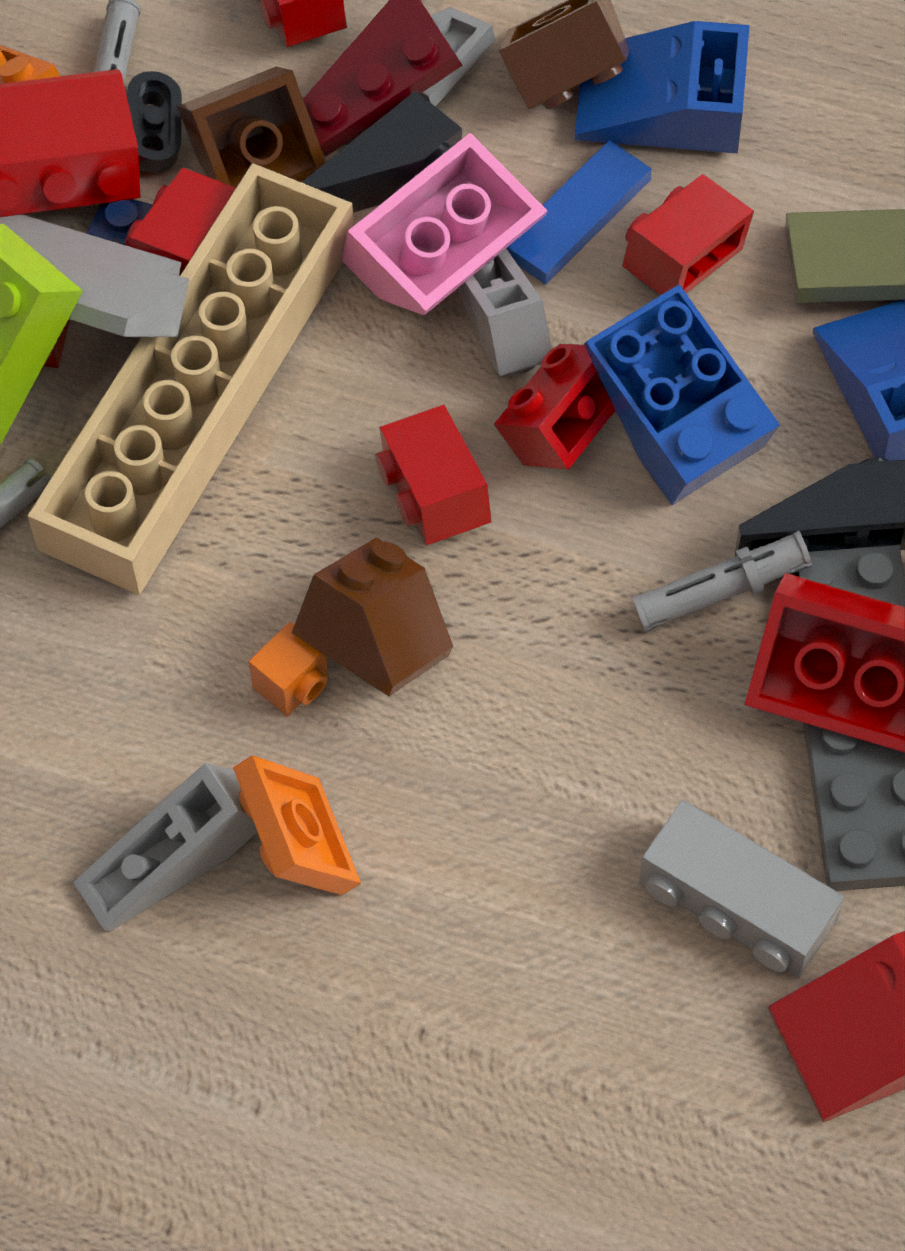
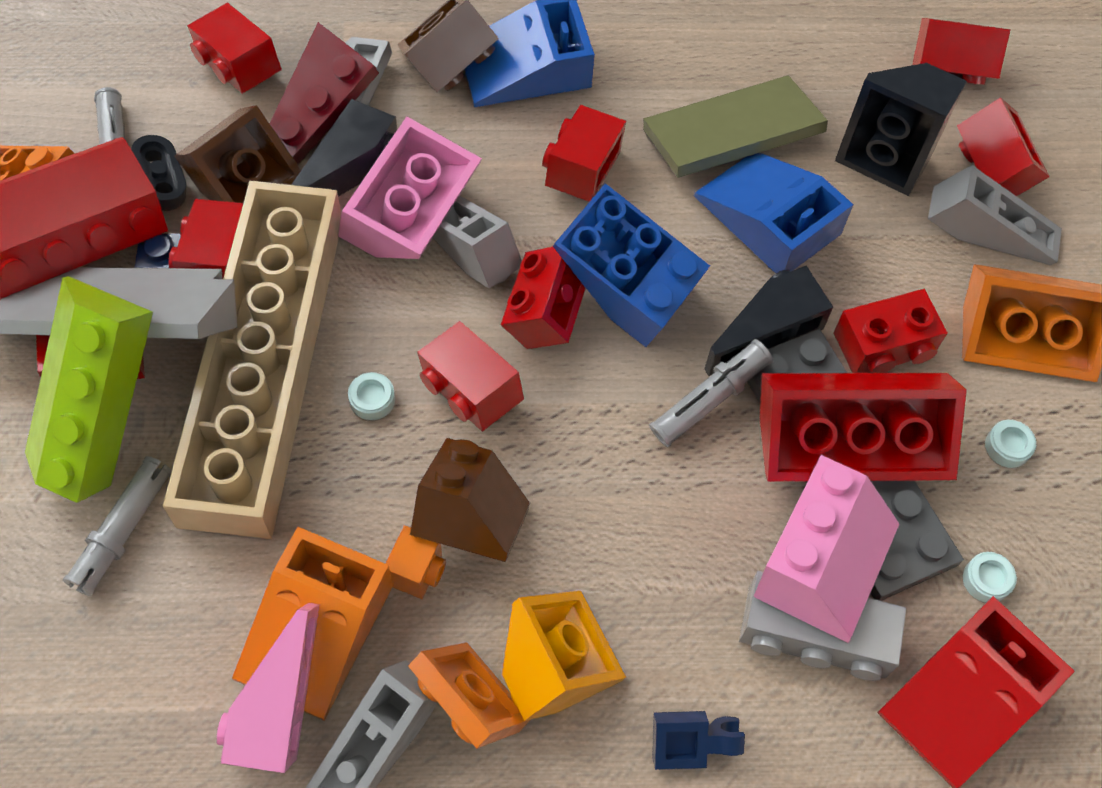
camera: 25 degrees left, 0 degrees up
blue tile [506,140,652,285] -> none
none -> bright pink slope [217,603,319,773]
none -> orange slope [232,527,393,721]
none -> light aqua tile [348,372,395,420]
none -> light orange slope [502,591,626,721]
none -> dark blue plate [652,711,745,770]
none -> bright pink slope [754,455,899,643]

